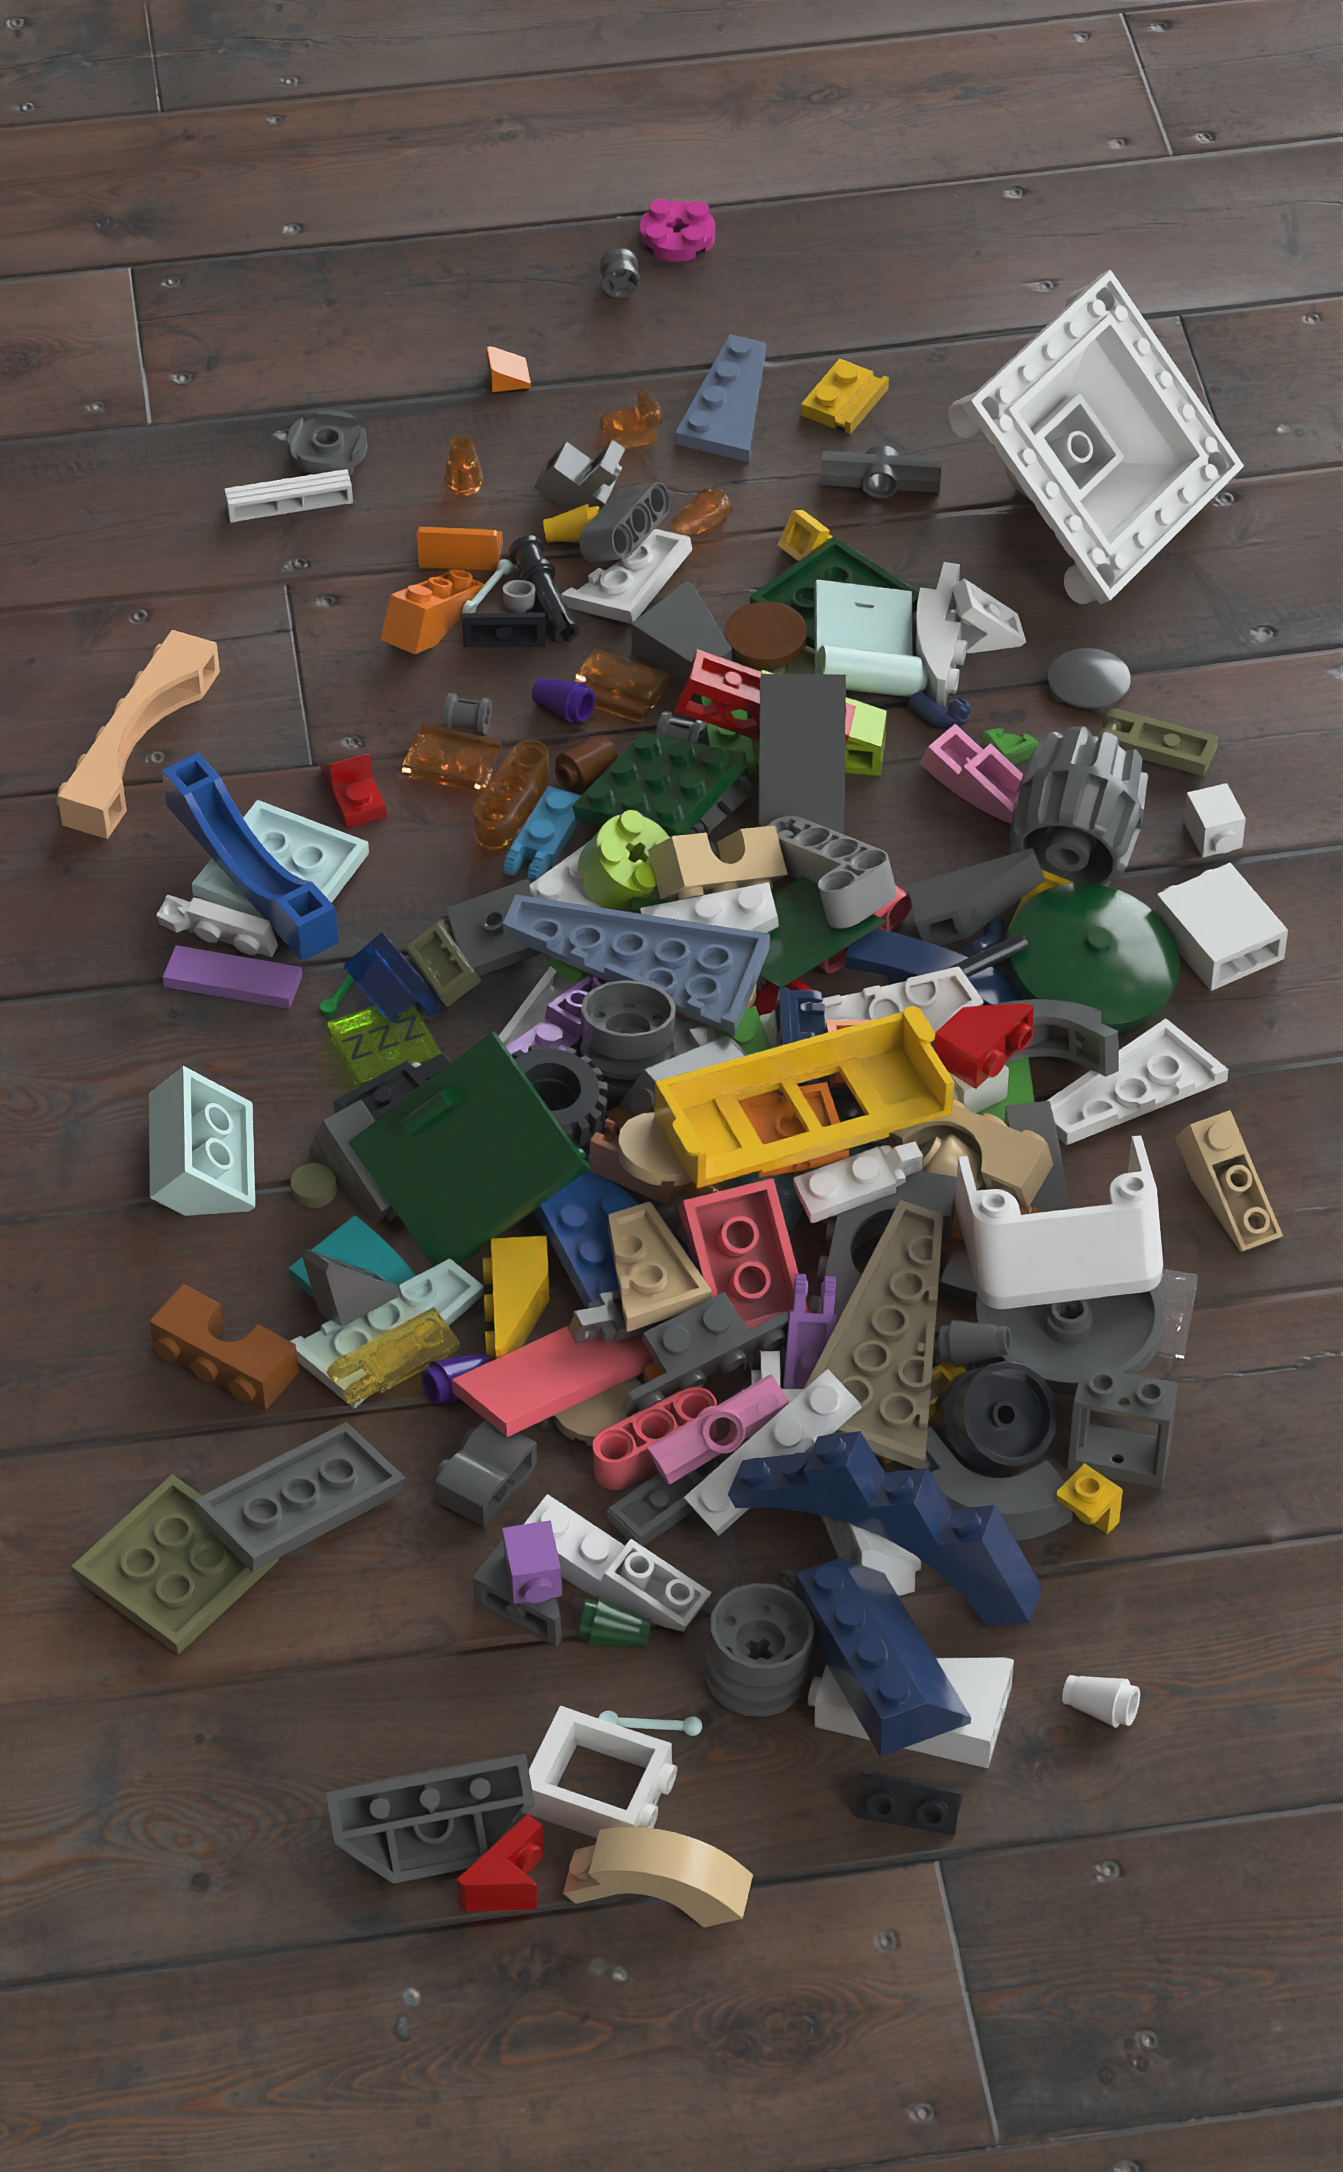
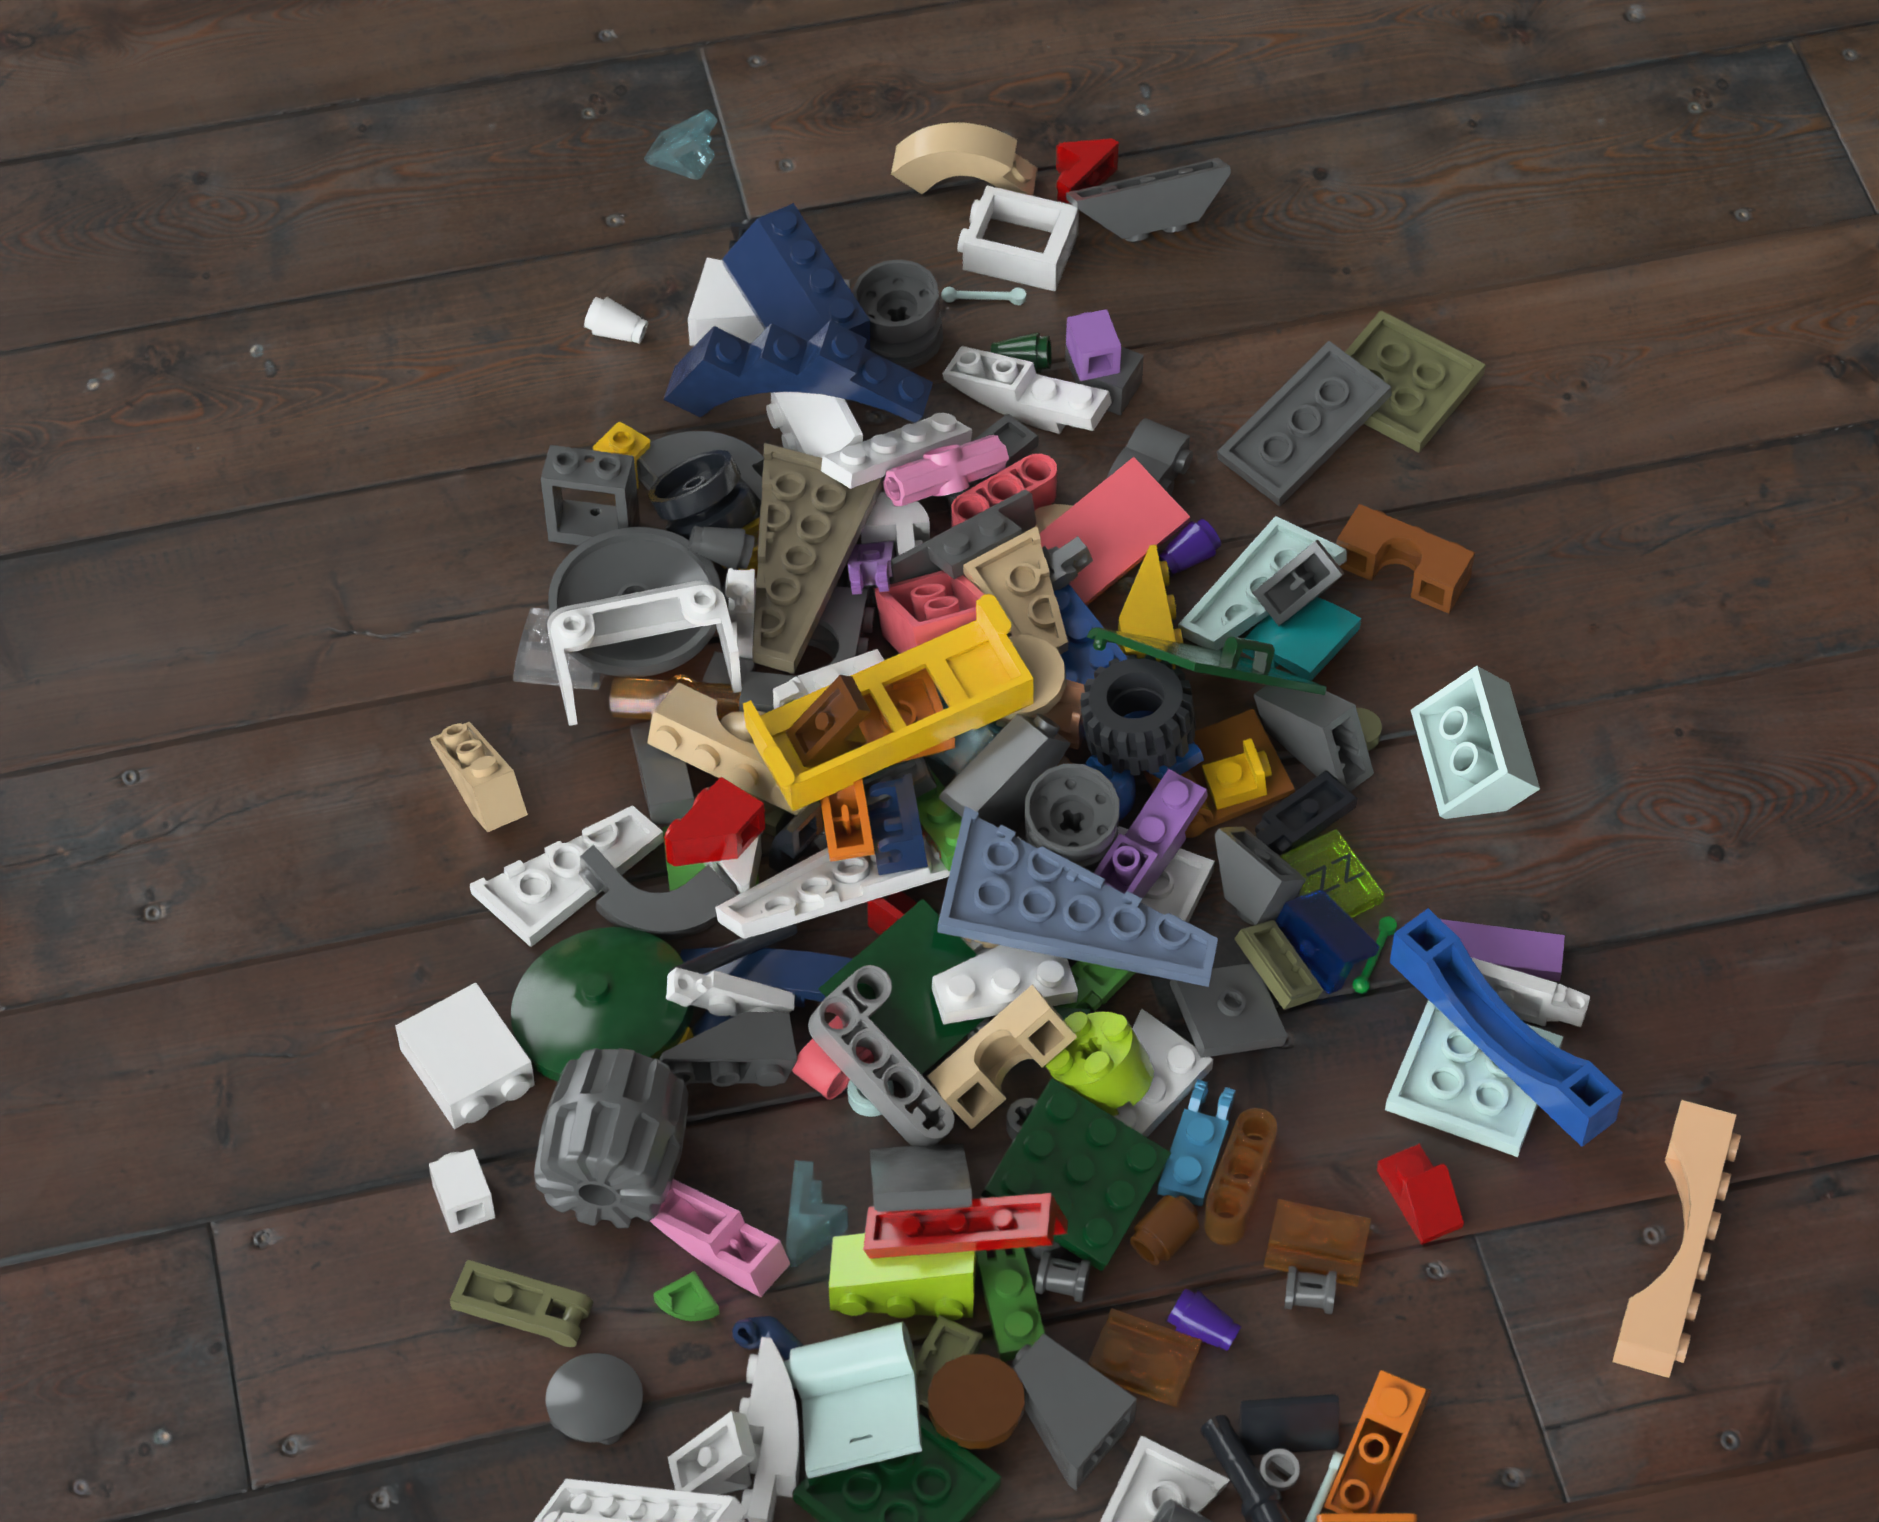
camera: 175 degrees right, 5 degrees up
clear yellow hinge [326,1307,460,1404] -> none
none -> clear light blue slope [643,109,718,179]
none -> white hinge [666,967,795,1017]
none -> white hinge [725,568,756,661]
none -> reddish brown slope [786,675,871,768]
none -> clear light blue slope [786,1160,848,1267]
none -> dark grey slope [1215,826,1306,925]

